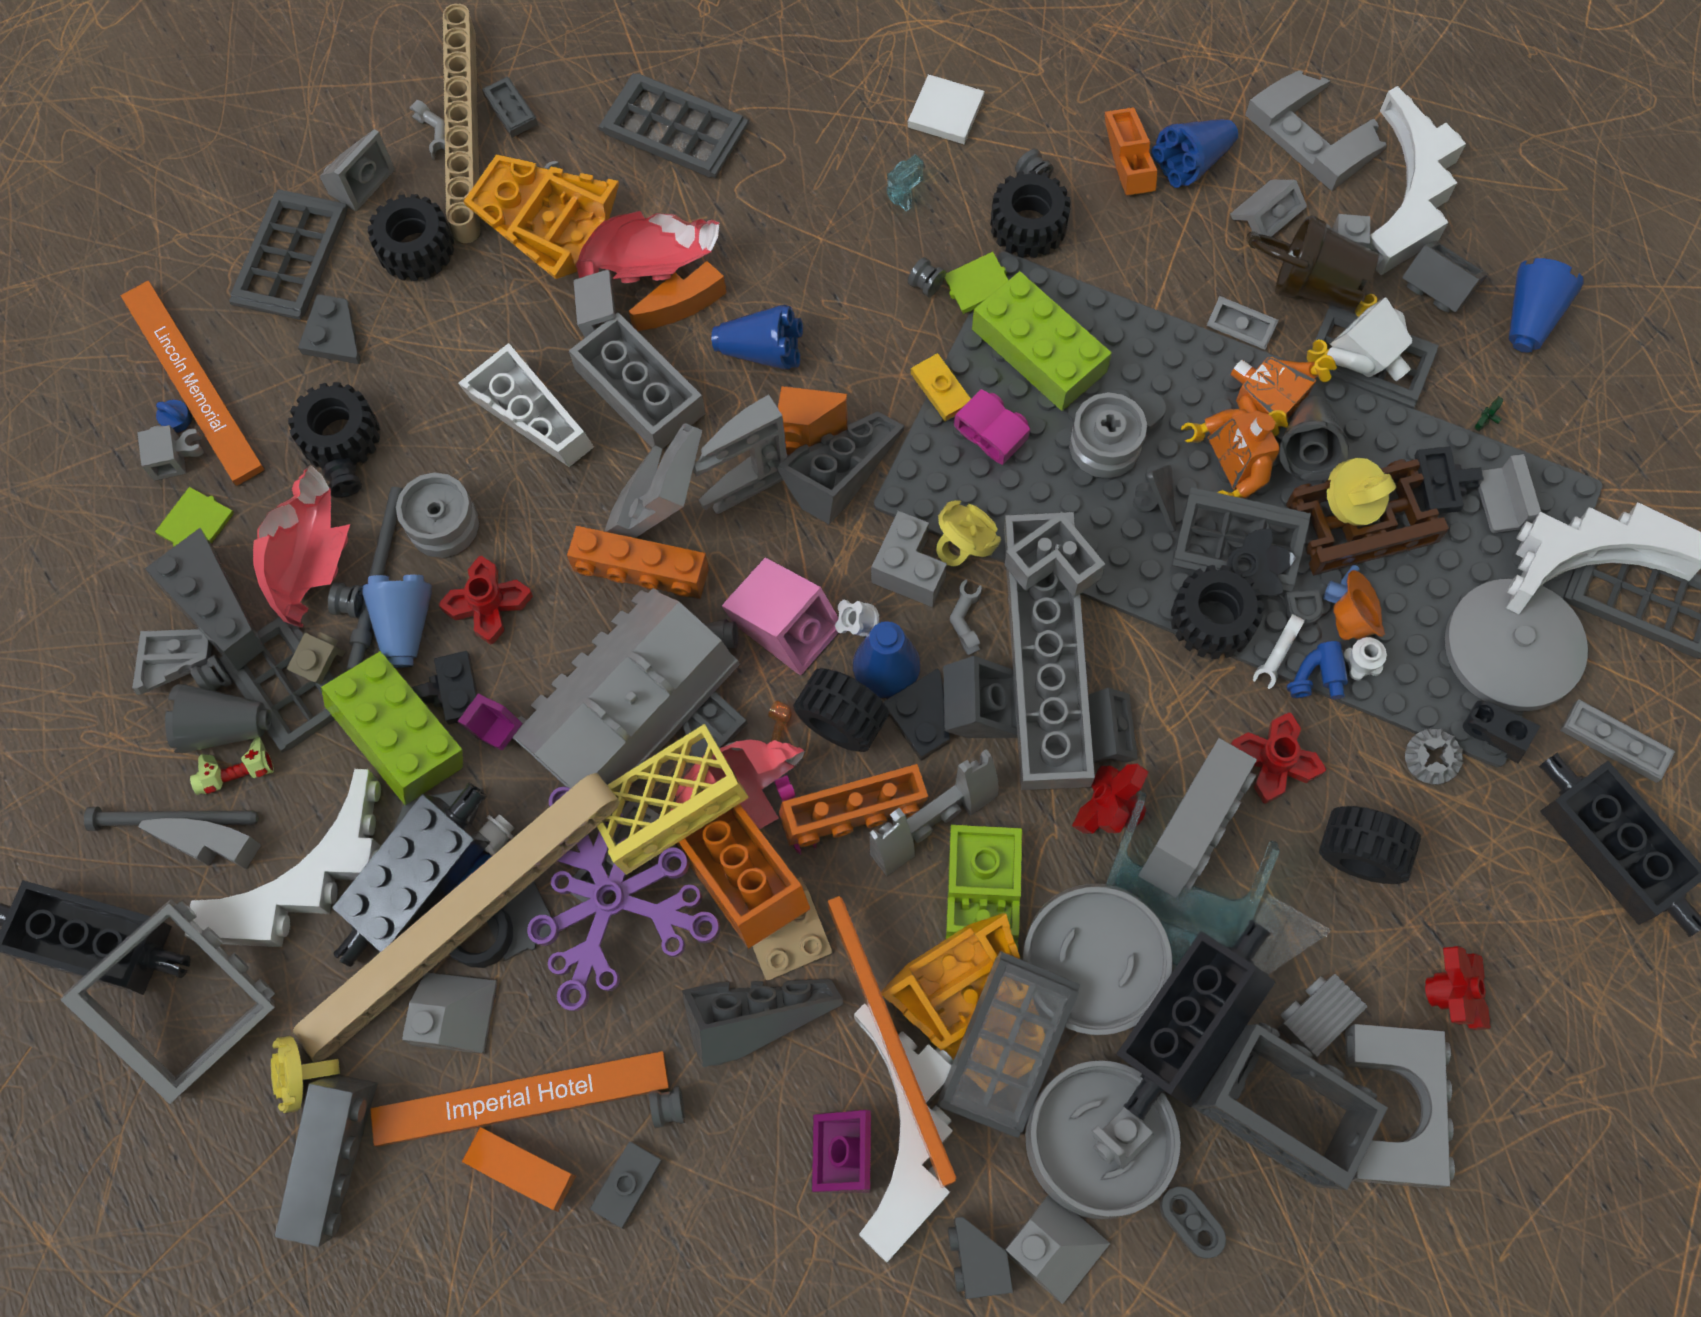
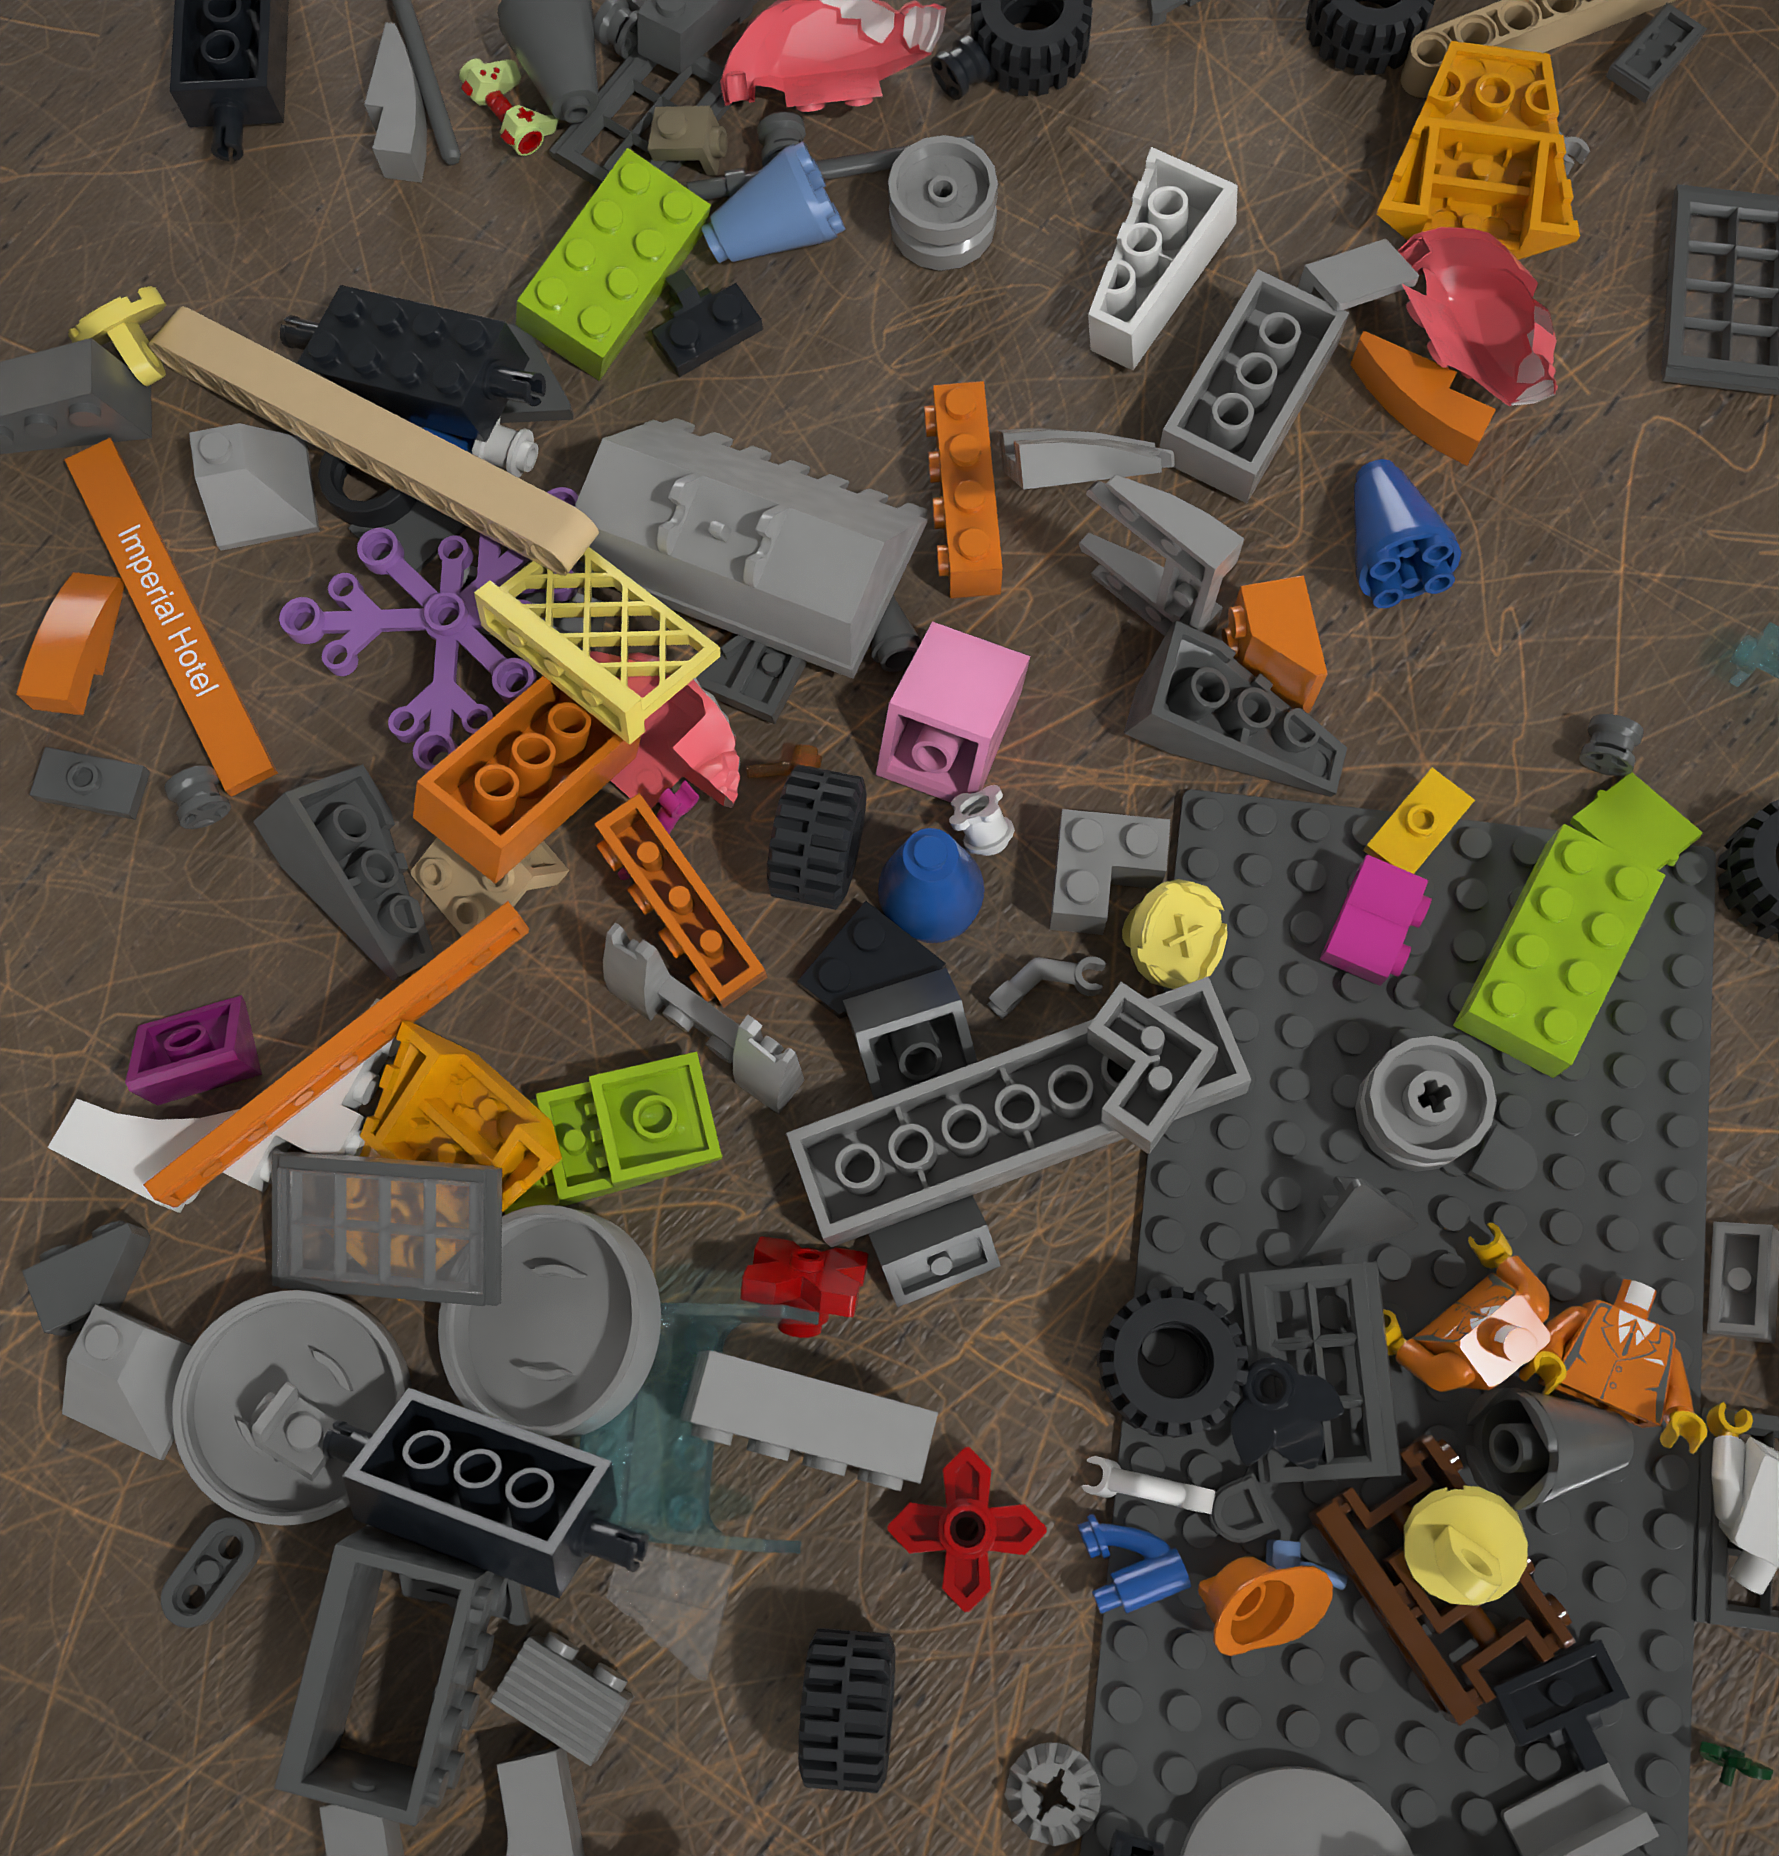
camera: 75 degrees right, 5 degrees up
light grey window [60,899,275,1104] -> none
white arch [185,769,381,947] -> none
red plant [439,556,533,645] -> none
magenta panel [458,694,523,750] -> none
white brick [1343,637,1387,680] -> none

